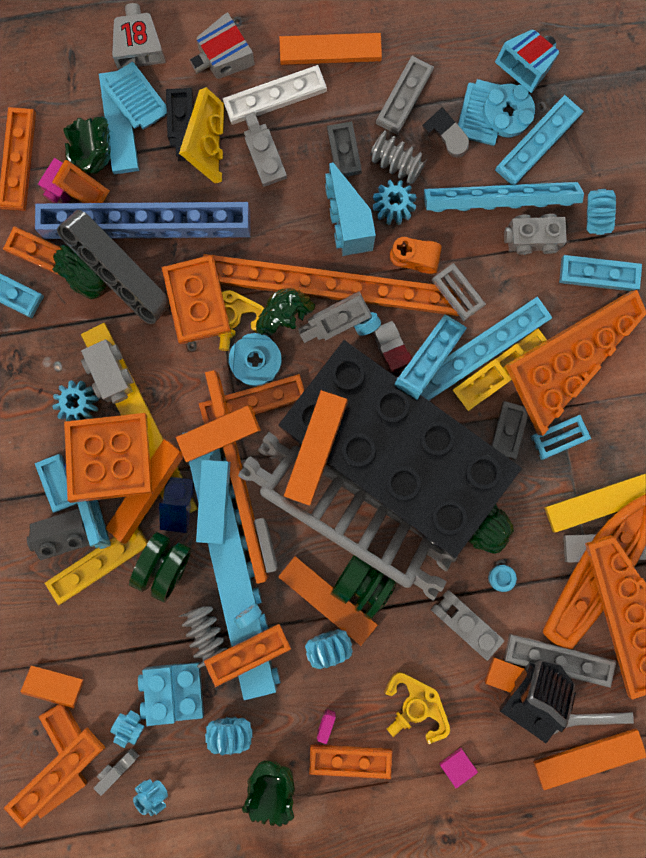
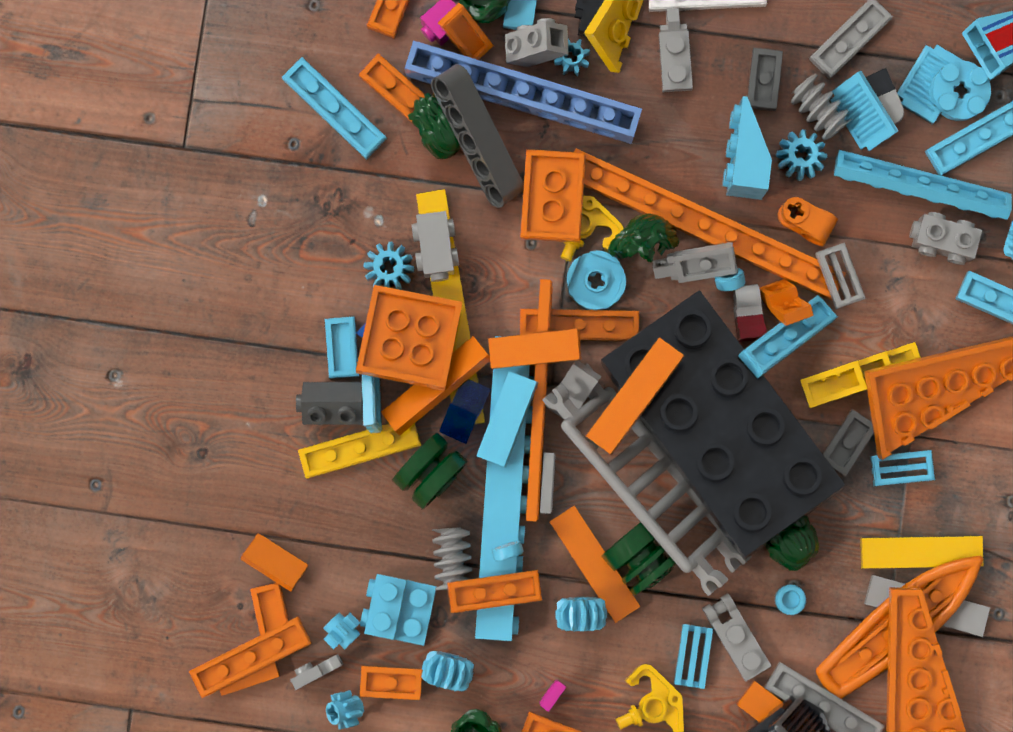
camera: 20 degrees right, 0 degrees up
medium azure plate [421,296,552,401] -> none
none -> orange plate [360,666,422,700]
none -> light grey brick [505,18,569,67]
none -> light grey tile [546,360,602,418]
none -> medium azure gear [554,39,590,76]
none -> medium azure tile [674,624,713,689]
none -> orange slope [759,279,813,326]
none -> medium azure window [830,71,899,151]

